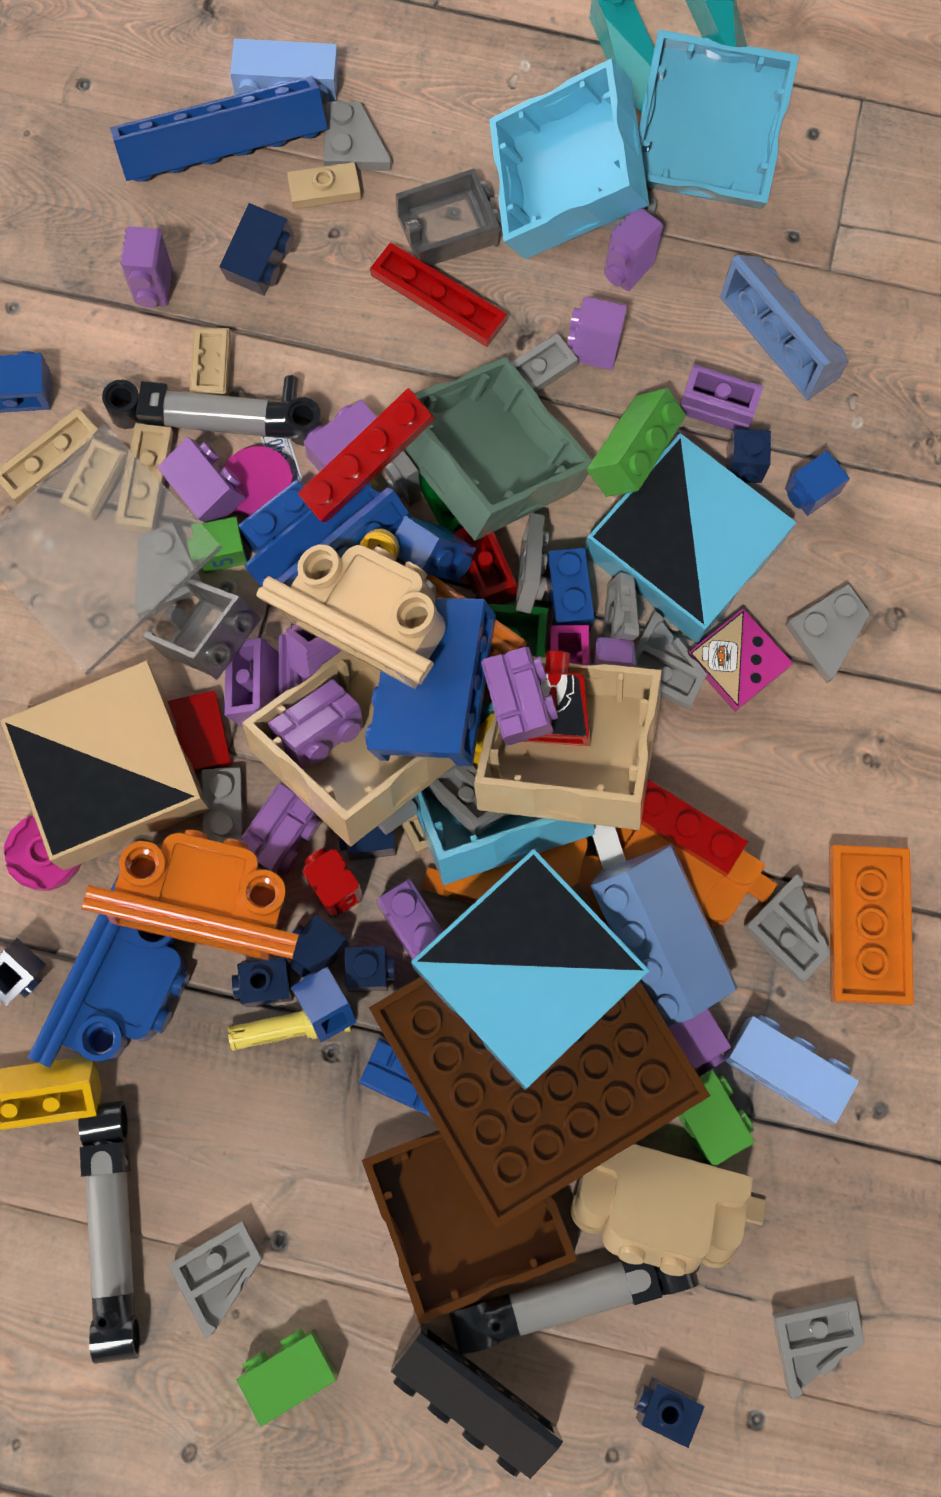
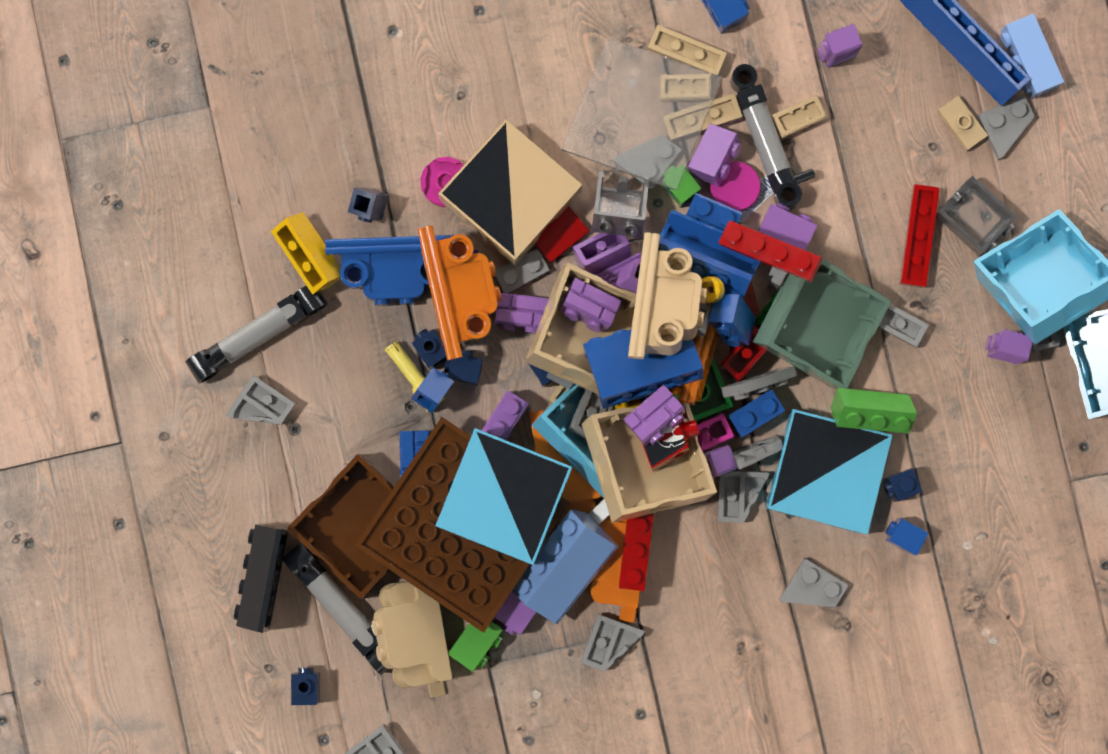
camera: 70 degrees right, 10 degrees up
dark blue brick [219,203,294,296] -> none
bright green brick [236,1328,339,1427] -> none
red brick [302,848,363,918] -> none
dark blue brick [345,946,395,992] -> none
medium lavender brick [567,296,627,370] -> none
medium lavender brick [680,364,763,431] -> none
tile [688,609,793,712] -> none
medium blue slope [720,255,849,401] -> none
light blue brick [724,1015,859,1124] -> none
orange plate [829,845,914,1006] -> none

